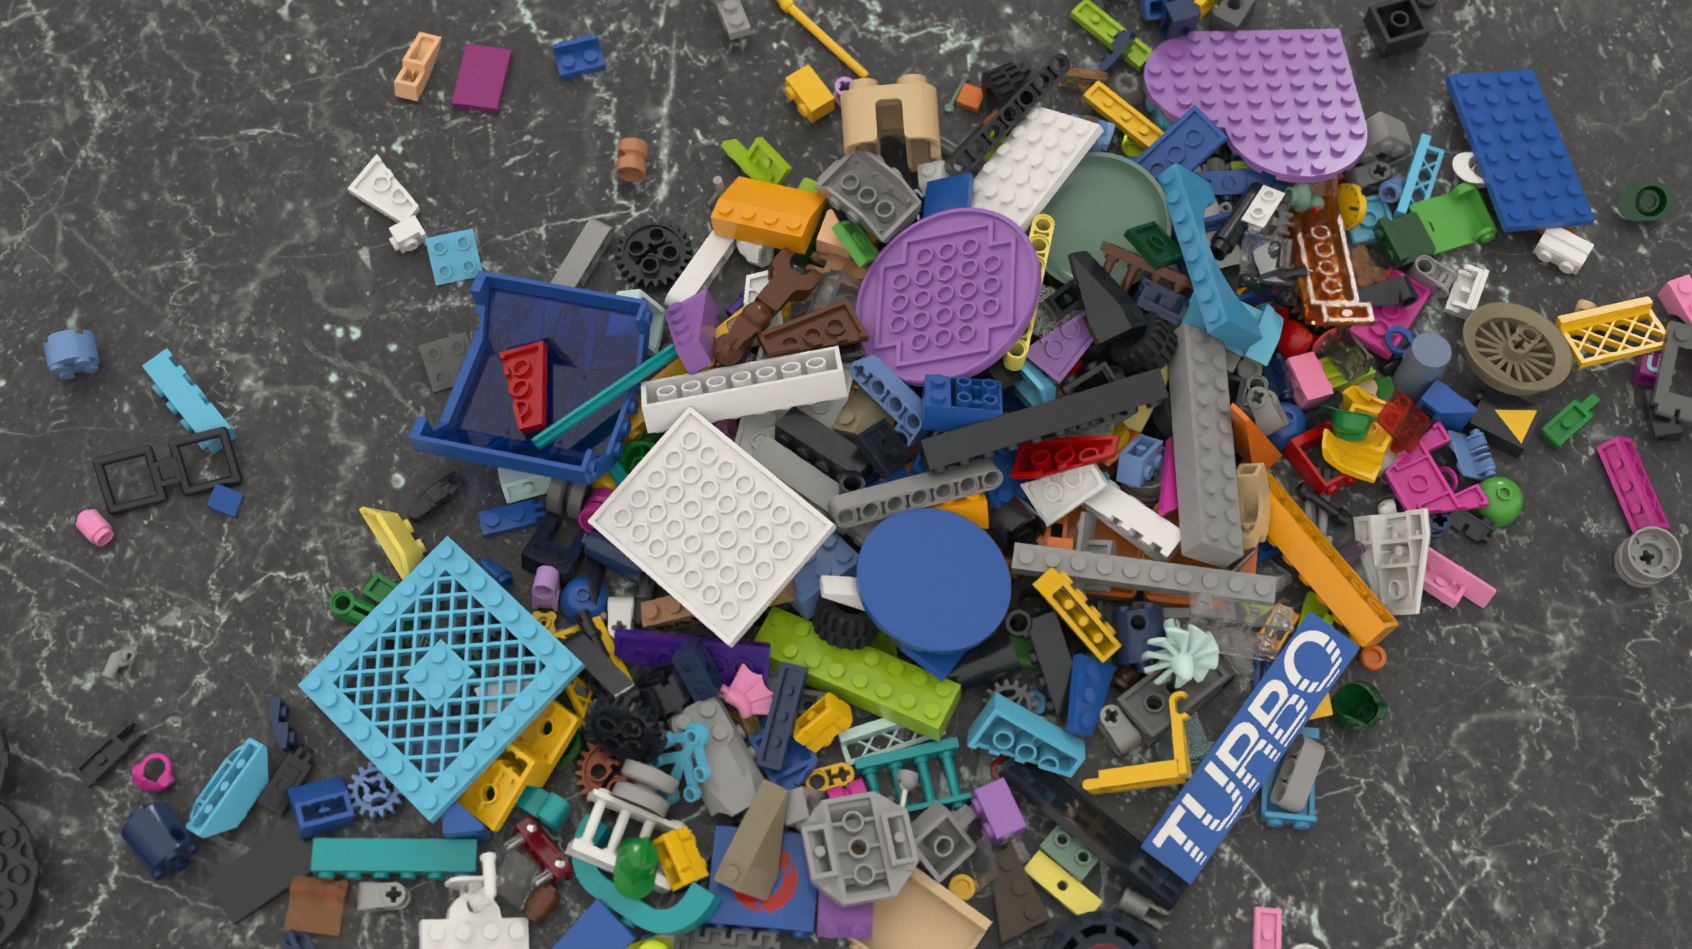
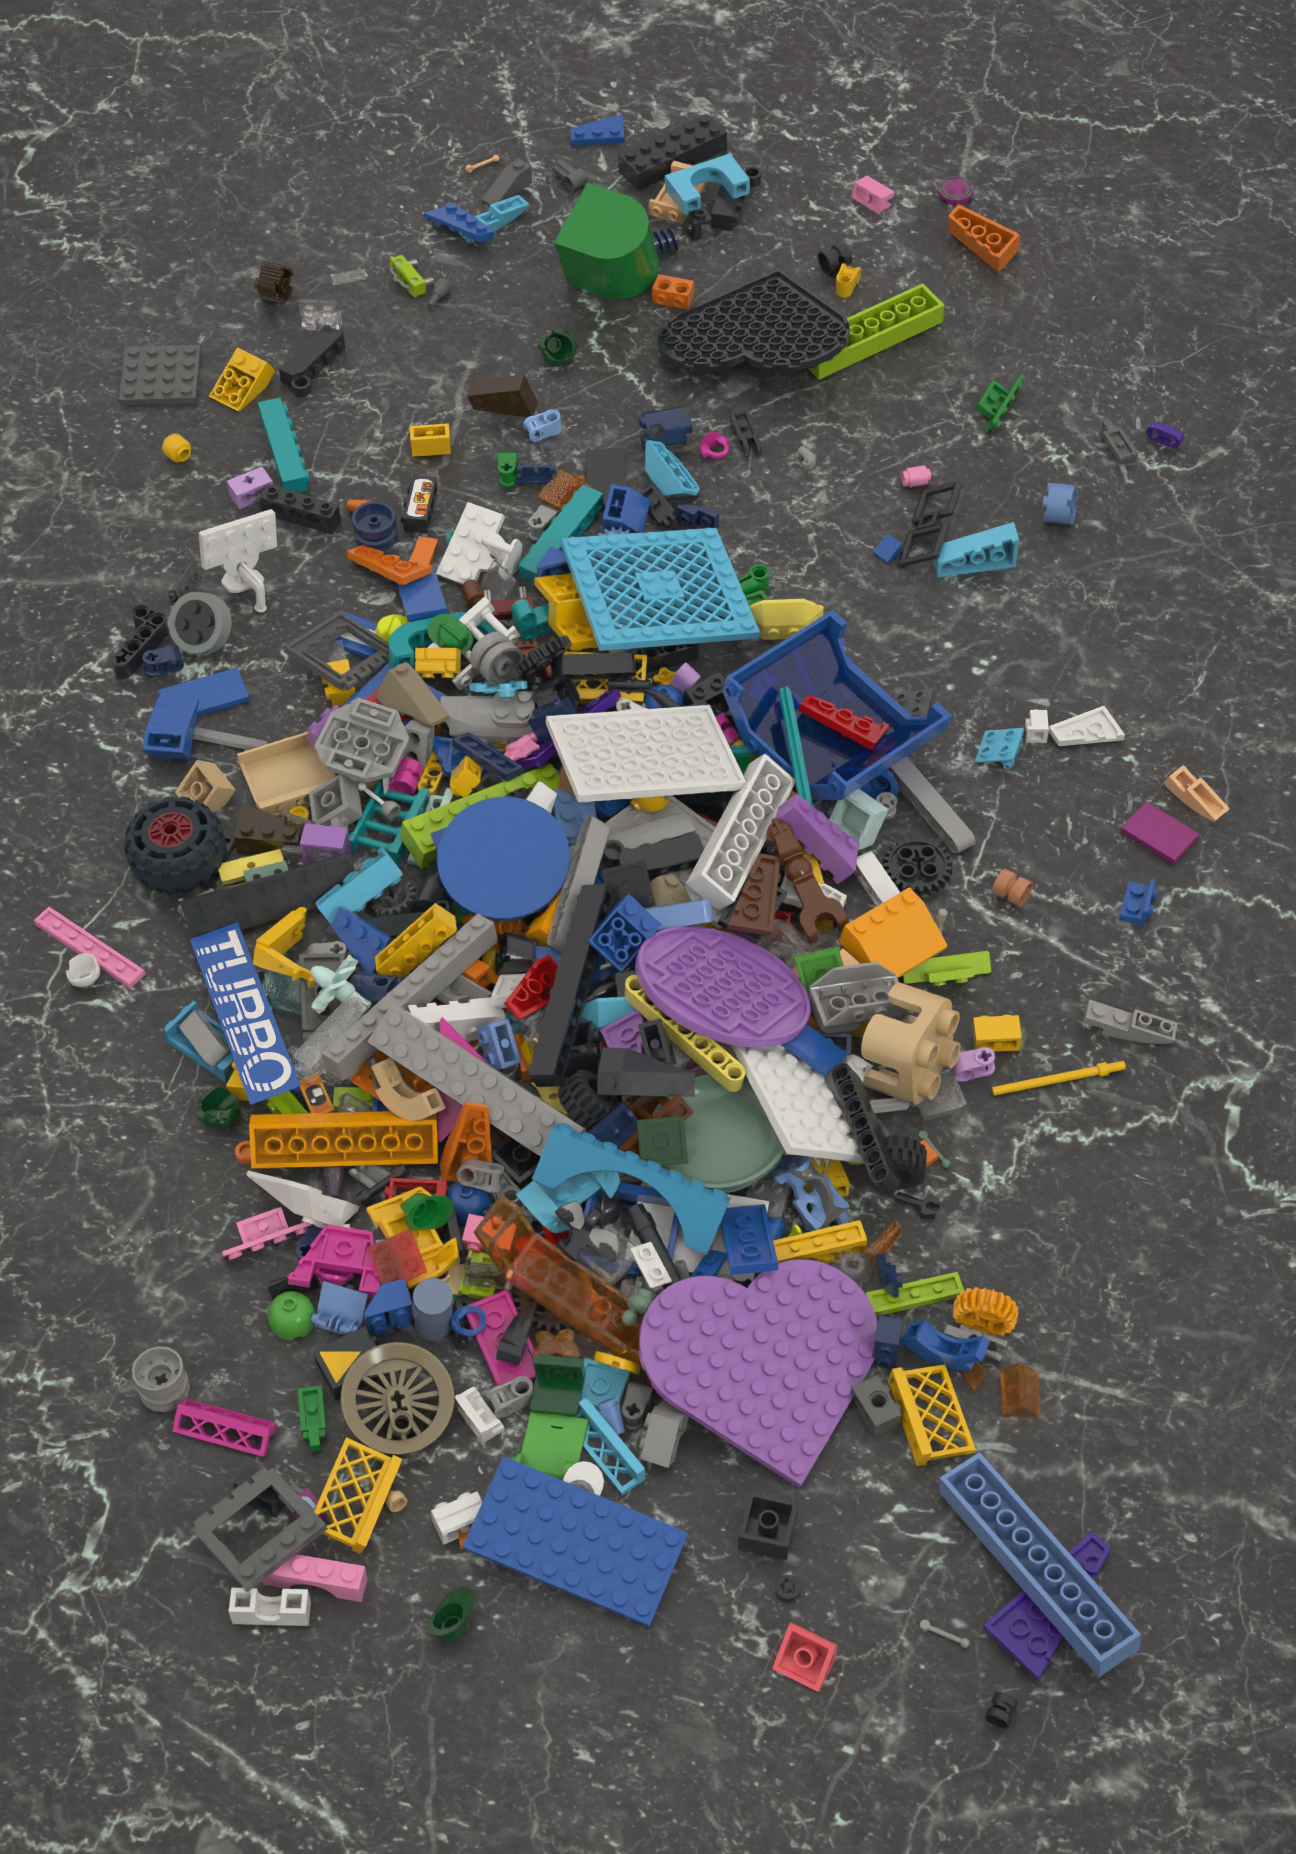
camera: 125 degrees right, 15 degrees down
blue cone [478,557,514,591] -> none

